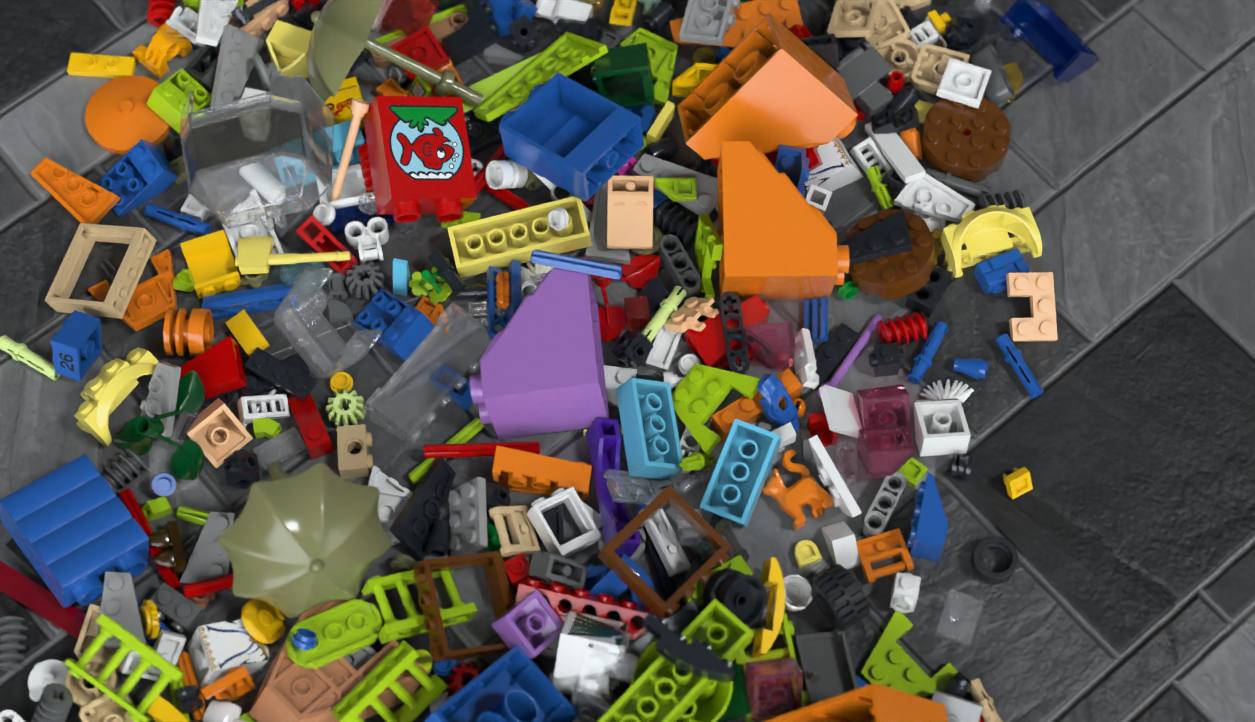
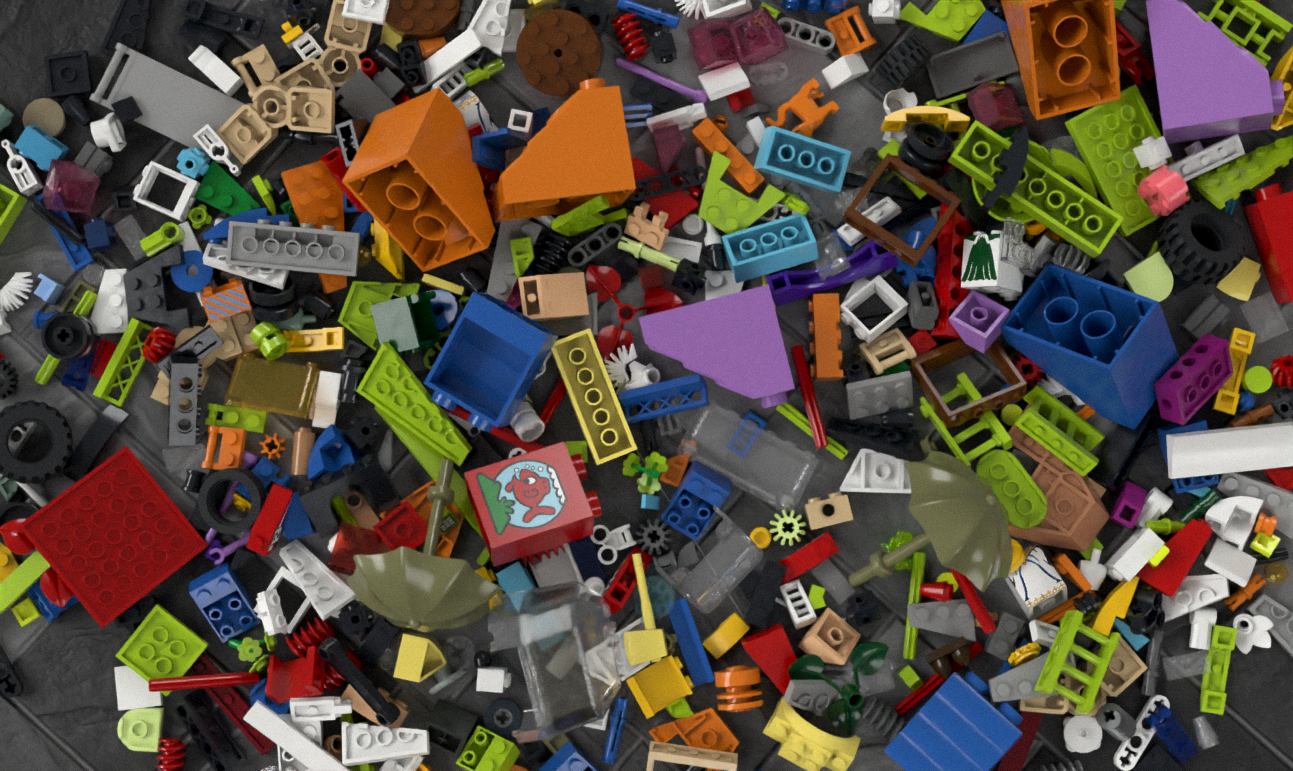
camera: 90 degrees left, 20 degrees up
plate [152,472,176,496] -> none
light grey wing [210,24,264,114] -> none
blue plate [292,628,317,650] -> none
light nougat piece [330,99,370,201] -> none
clear plate [358,192,377,215] -> none
black pin [428,250,466,294] -> none
orange axle [496,271,510,310] -> none
axle [531,250,622,280] -> none
white plate [548,208,569,231] -> none
blue piece [757,373,800,432] -> none
light yellow tile [794,540,822,568] -> none
white wing [808,435,862,518] -> none
black wing [840,210,913,266] -> none

